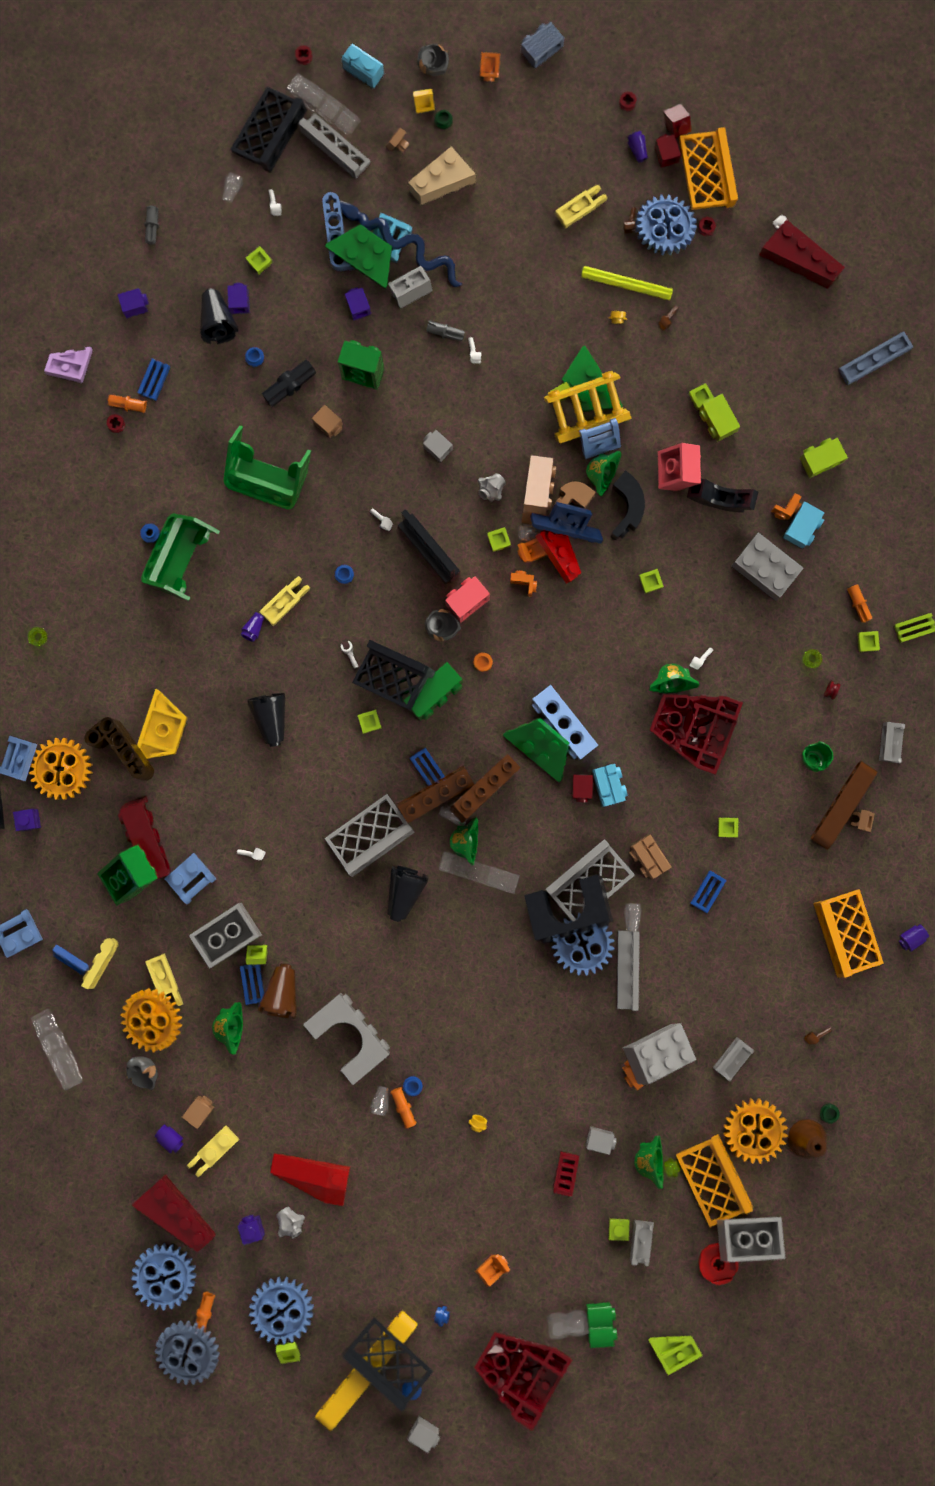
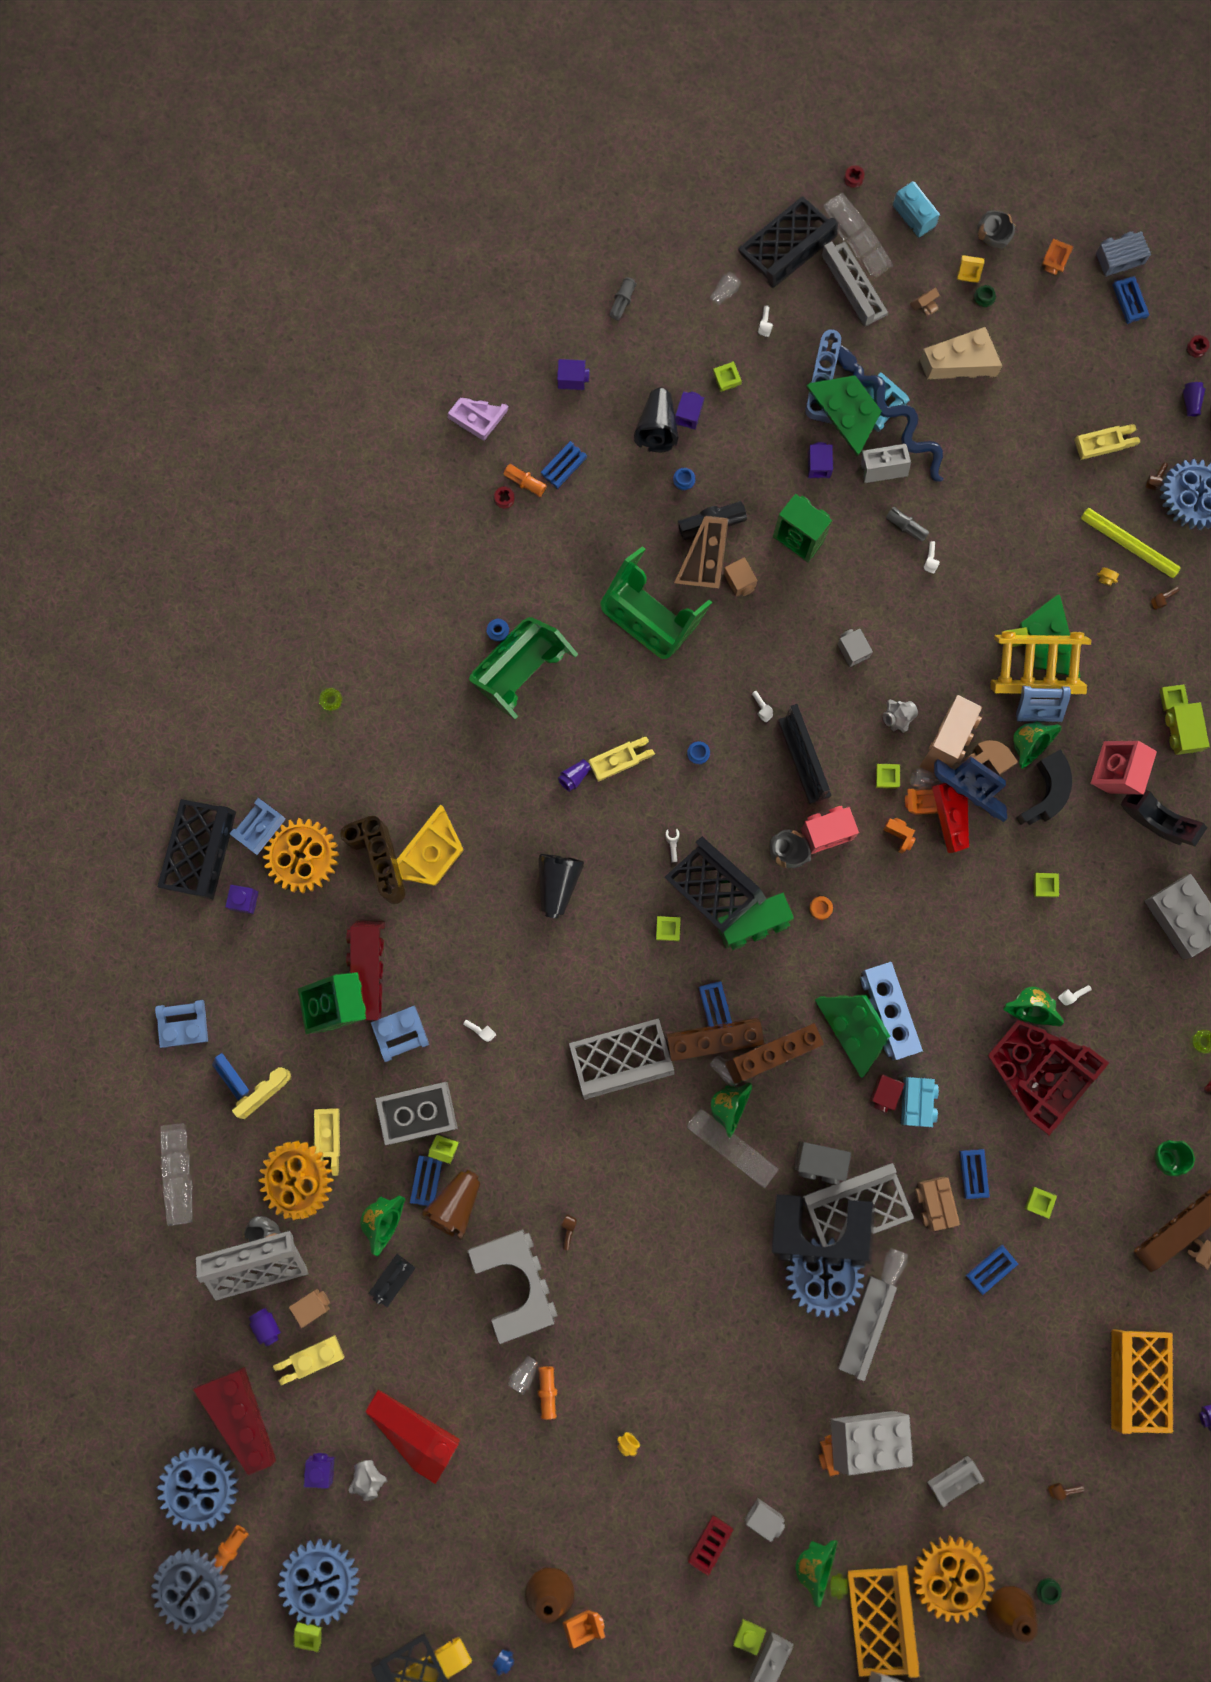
camera: 20 degrees right, 5 degrees down
black cone [387,866,429,922] -> none
blue plate [403,1076,423,1096] -> none
none -> light grey fence [196,1231,308,1301]
none -> black hinge [368,1254,416,1307]
none -> reddish brown cone [526,1567,575,1623]
none -> reddish brown hand [561,1214,577,1250]
none -> medium nougat wedge [674,516,729,588]
none -> dark grey brick [794,1141,851,1185]
none -> blue tile [959,1149,990,1199]
none -> blue tile [1113,276,1149,324]

